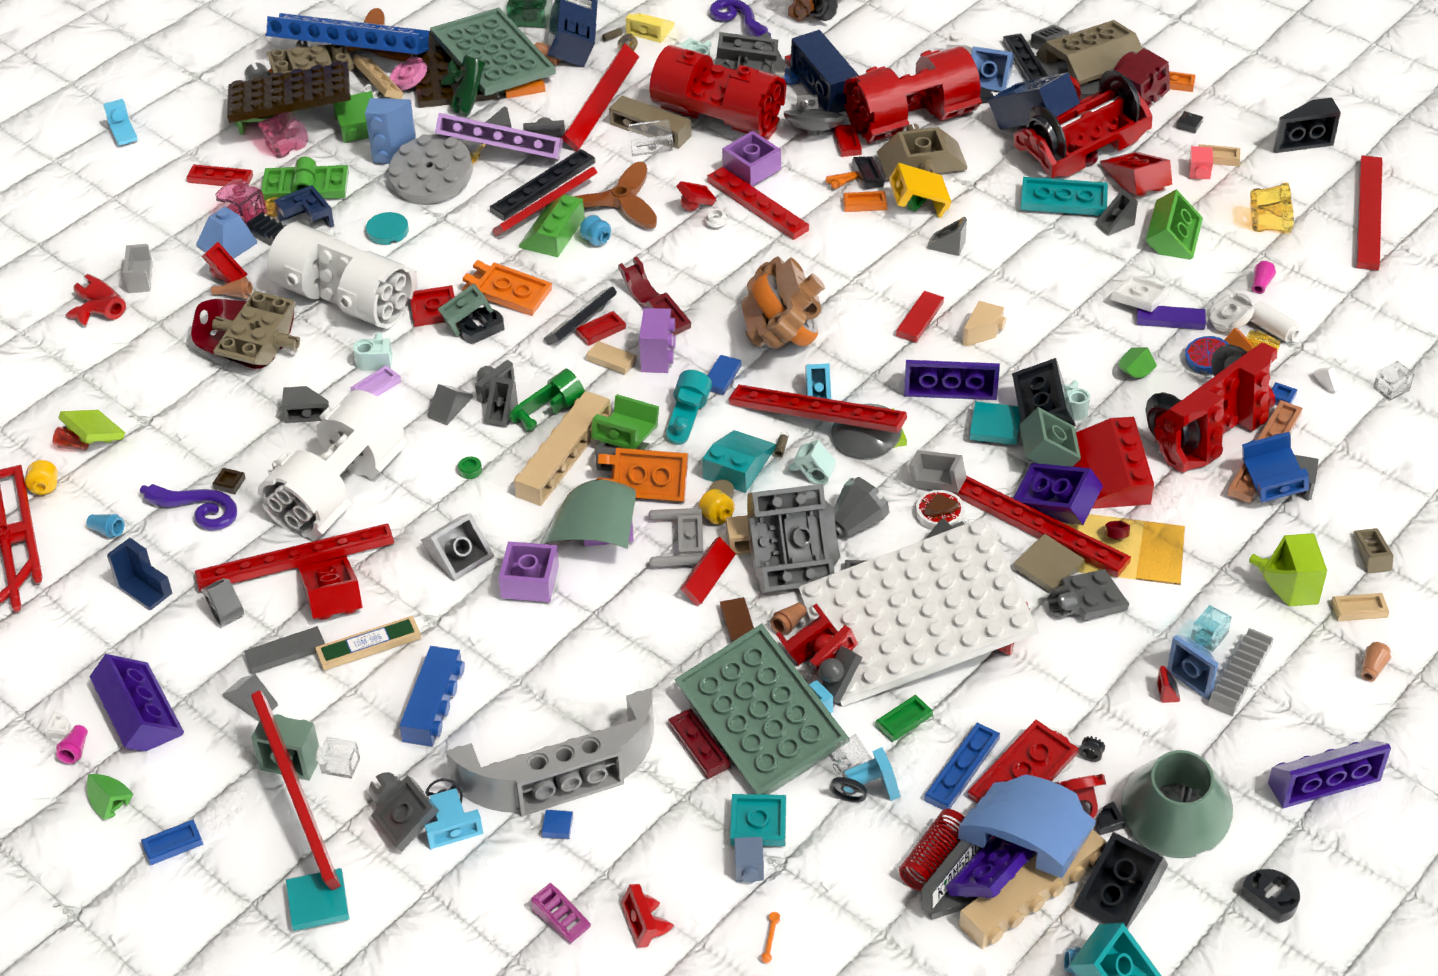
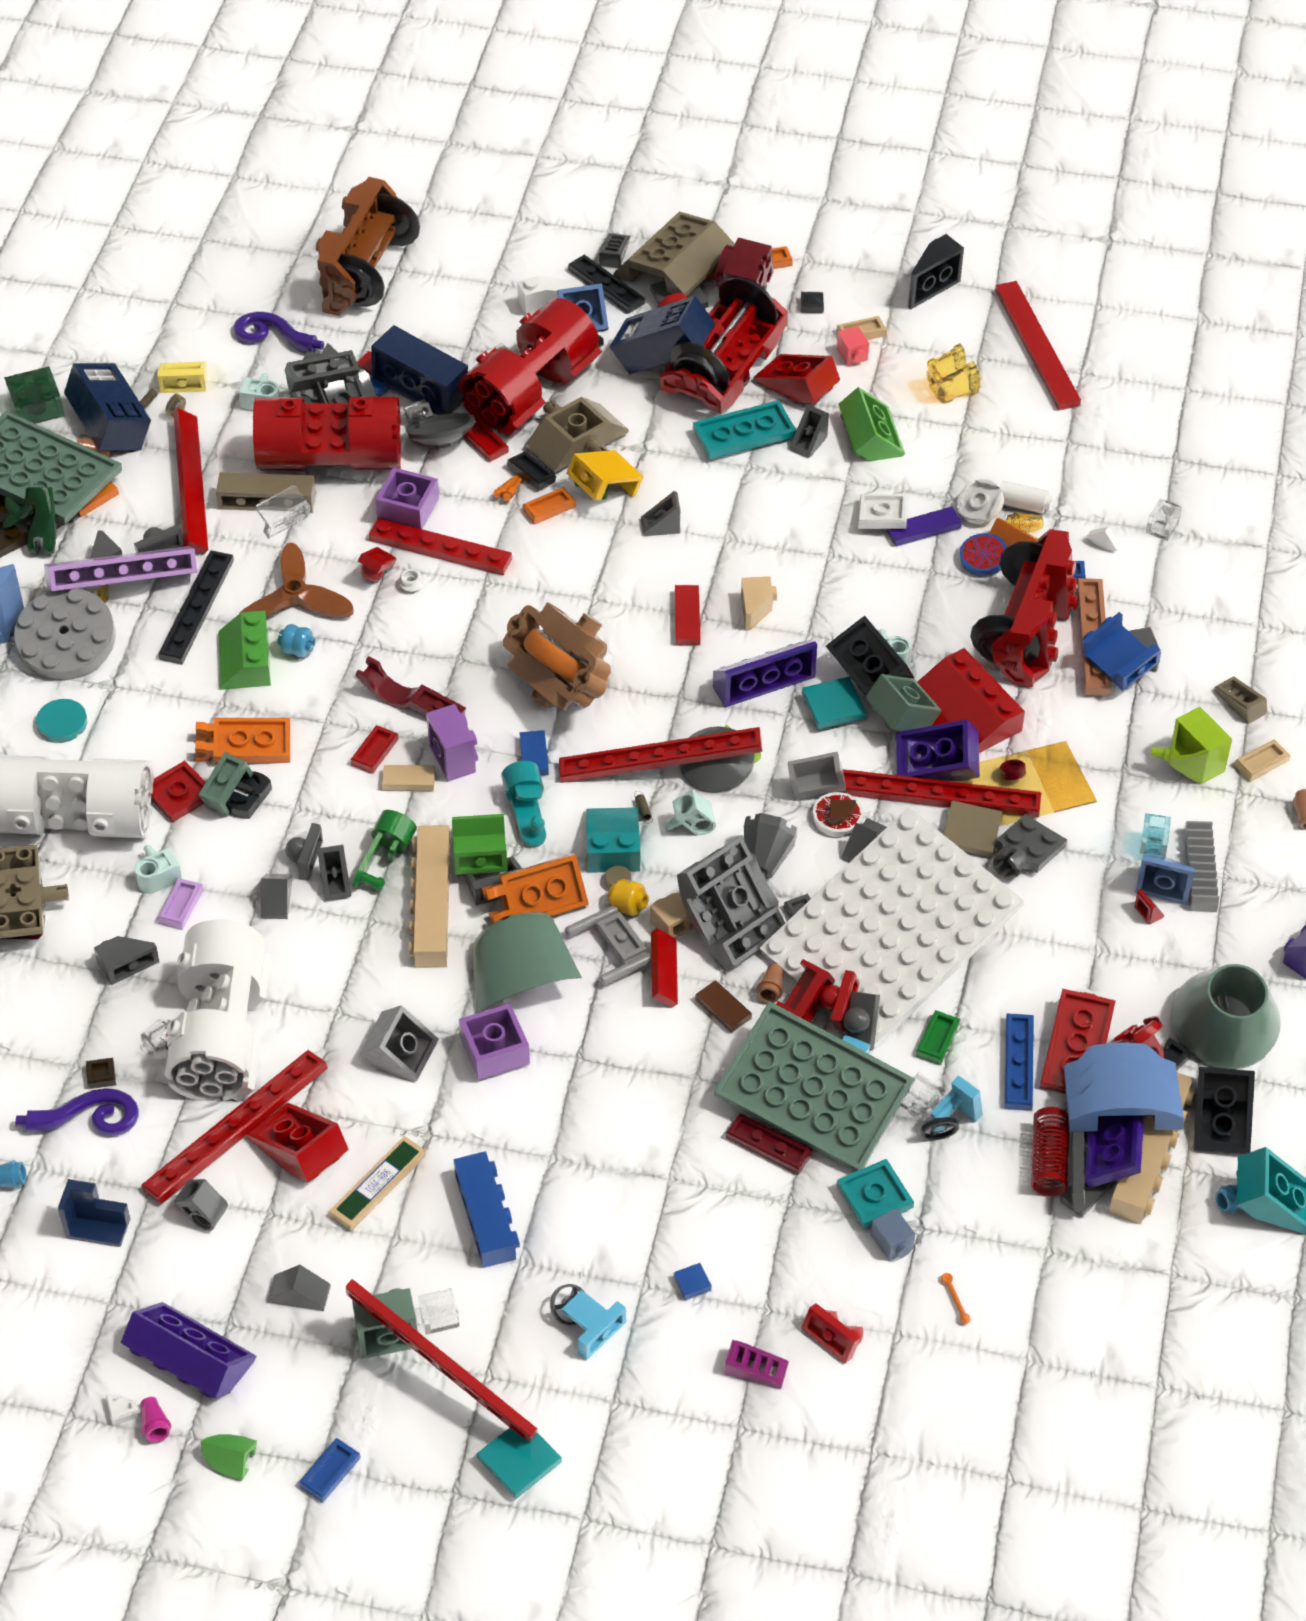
camera: 30 degrees left, 5 degrees up
dark grey tile [244,626,325,674] -> none
dark grey plate [369,772,439,852] -> none
light grey slope [446,688,654,816] -> none
green tile [458,456,482,479] -> none
red tile [492,166,598,237] -> none
black tile [543,286,617,345] -> none
medium azure slope [805,363,831,399] -> none
black bush [1079,736,1106,762] -> none
bright green brick [1119,347,1157,378] -> none
dark pink cone [1252,261,1276,294] -> none

